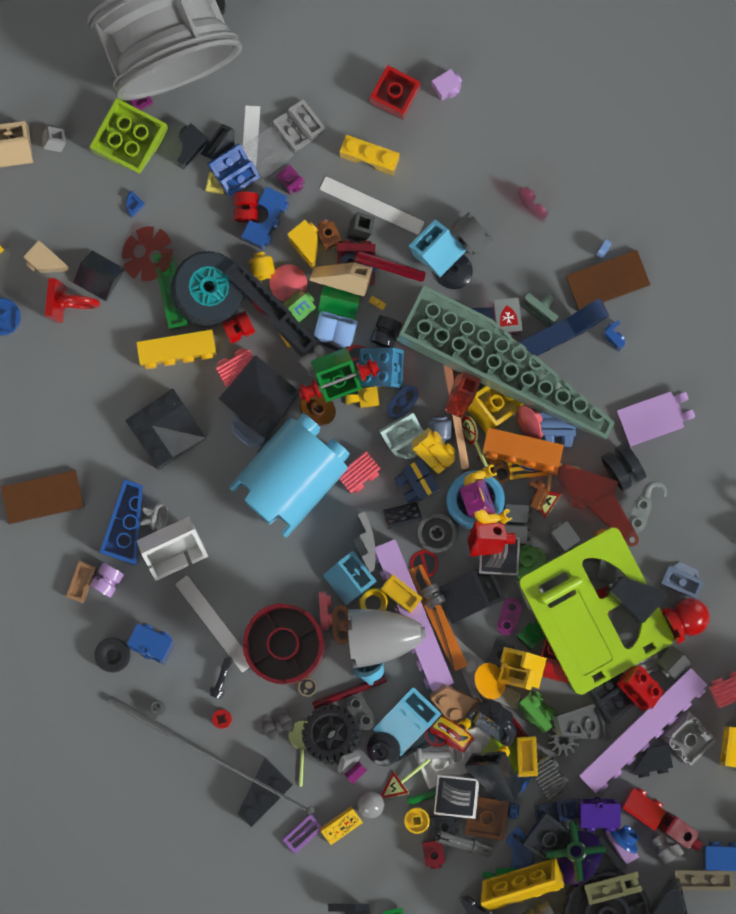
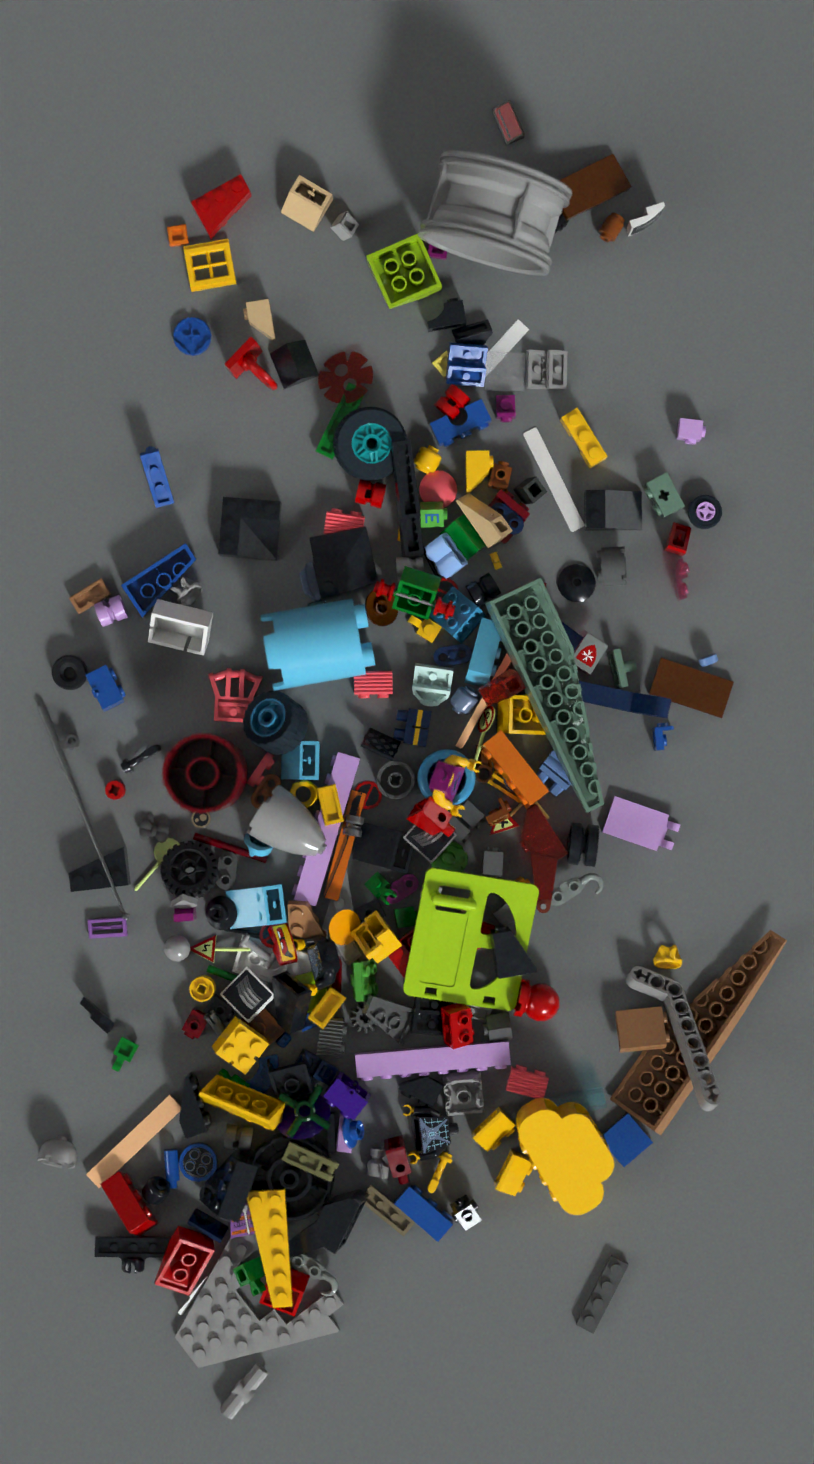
camera: 35 degrees right, 5 degrees up
reddish brown tile [1,470,84,525] -> none
blue tile [126,190,145,218] -> none
yellow brick [136,330,217,369] -> none
white sticker [175,576,250,672] -> none
yellow tile [319,806,363,845] -> none
light grey slope [353,511,376,572] -> none
dark red axle [355,251,426,282] -> none
red brick [370,65,421,120] -> none
medium azure slope [409,219,466,277] -> none
yellow brick [412,428,455,474] -> none
coral dish [516,405,543,439] -> none
red slope [621,787,666,831] -> none
sand blue slope [660,562,704,599] -> none
none -> blue piece [140,446,174,508]
none -> coral plate [208,668,263,722]
none -> yellow piece [212,1016,269,1075]
none -> black wheel [243,690,308,755]
none -> green plate [364,871,397,905]
none -> black torso [403,1104,459,1164]
none -> yellow hinge [427,1151,452,1193]
none -> medium azure wedge [464,618,502,688]
none -> black slope [584,490,642,531]
none -> sand green brick [644,472,685,519]
none -> red slope [664,522,692,556]
none -> black wheel [688,495,722,529]

